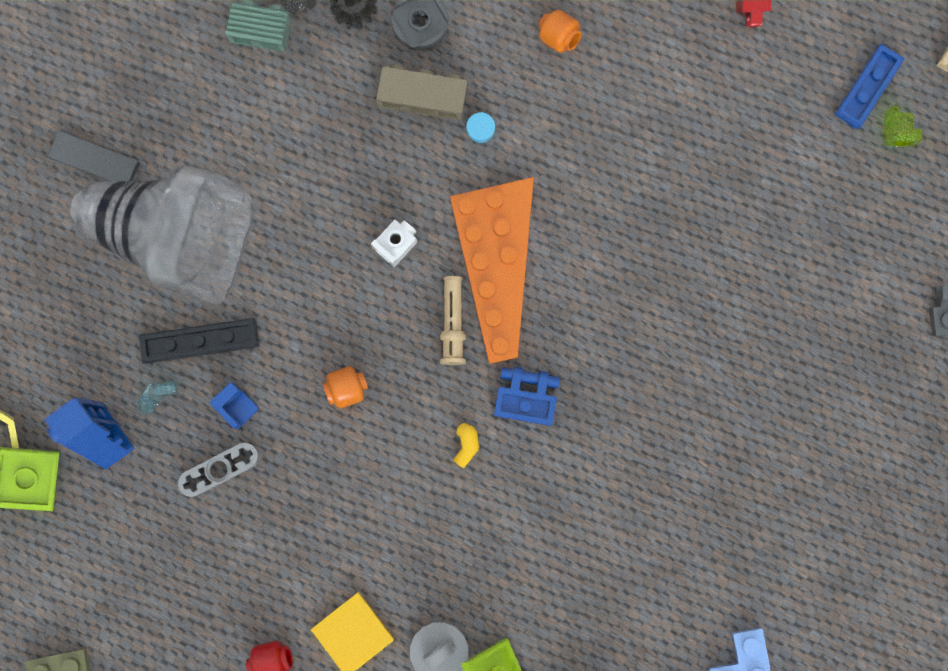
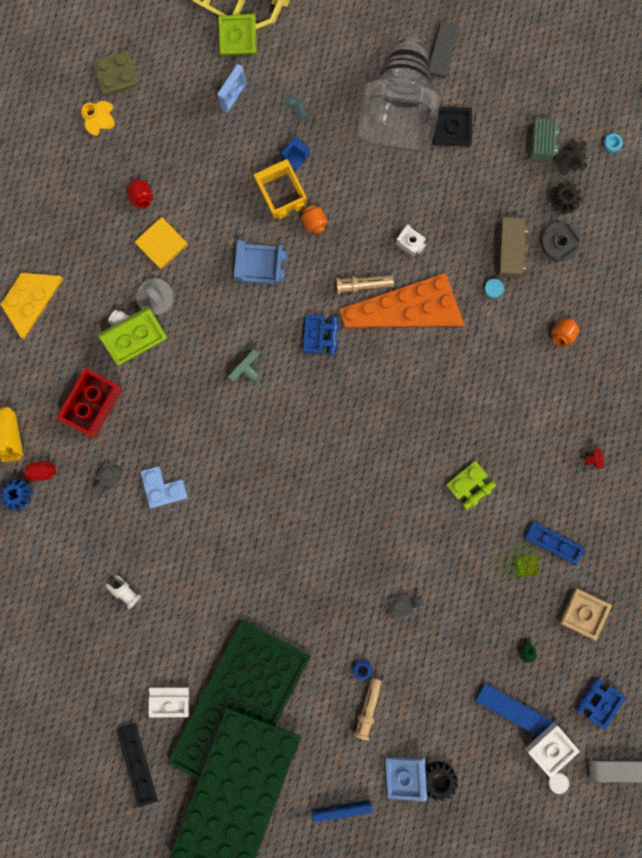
camera: 85 degrees right, 0 degrees up
blue wedge [44,397,135,469] -> none
black tile [139,318,259,364] -> none
light grey beam [178,443,260,497] -> none
yellow arm [453,423,479,469] -> none
none -> light blue plate [217,64,246,113]
none -> sand green tile [226,349,259,382]
none -> medium blue panel [234,240,287,285]
none -> yellow window [253,159,307,219]
none -> black plate [434,107,472,146]
none -> lime plate [446,461,496,510]

